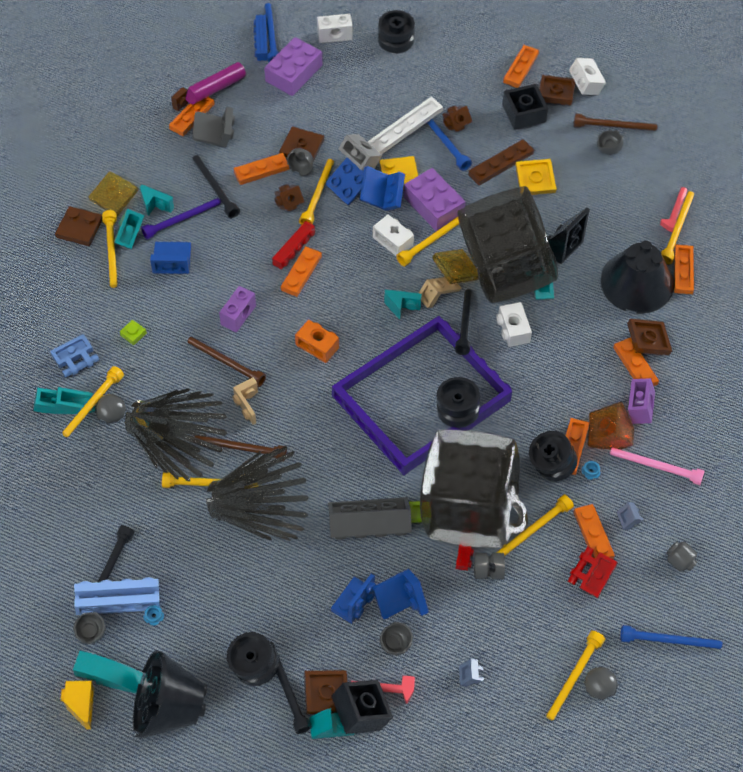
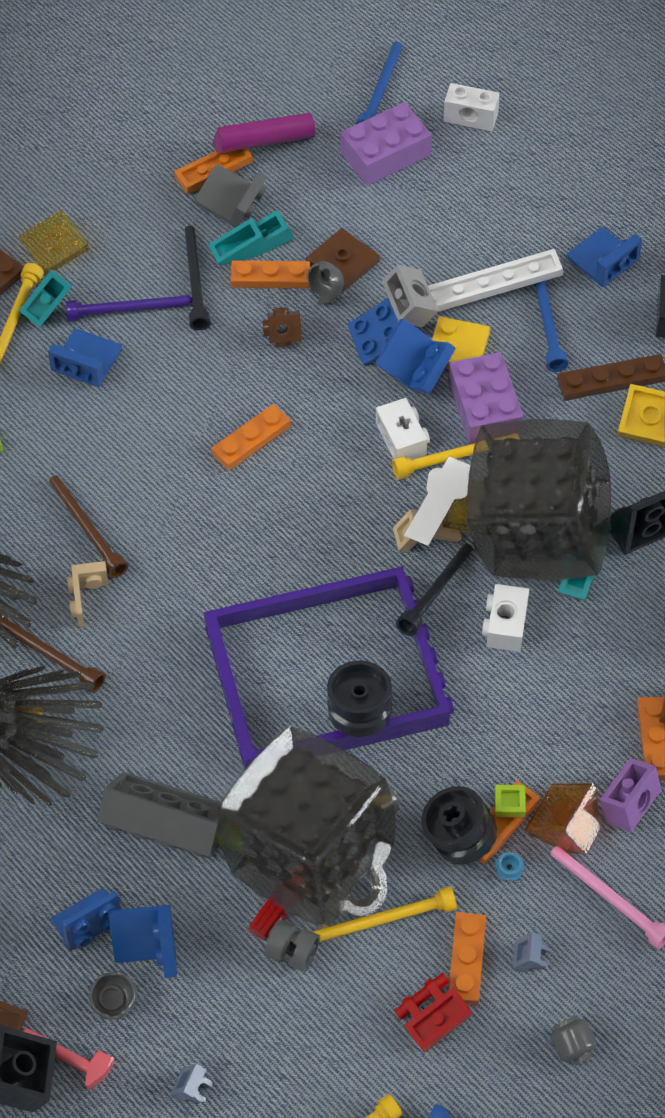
camera: 25 degrees right, 0 degrees up
teal slope [140,184,174,216] -> none
reddish brown plate [171,87,188,112] -> none
medium lavender brick [219,286,256,333] -> none
blue piece [254,15,268,61] -> none
red piece [272,221,315,270] -> none
orange brick [295,319,339,363] -> none
yellow piece [299,159,334,225] -> none
black wheel [378,10,415,53] -> none
teal slope [384,289,422,319] -> none
reddish brown brick [442,105,473,132] -> none
none -> teal slope [208,210,295,265]
none -> white sticker [404,457,473,546]
none -> lime plate [495,784,526,818]
none -> blue bracket [567,227,642,288]

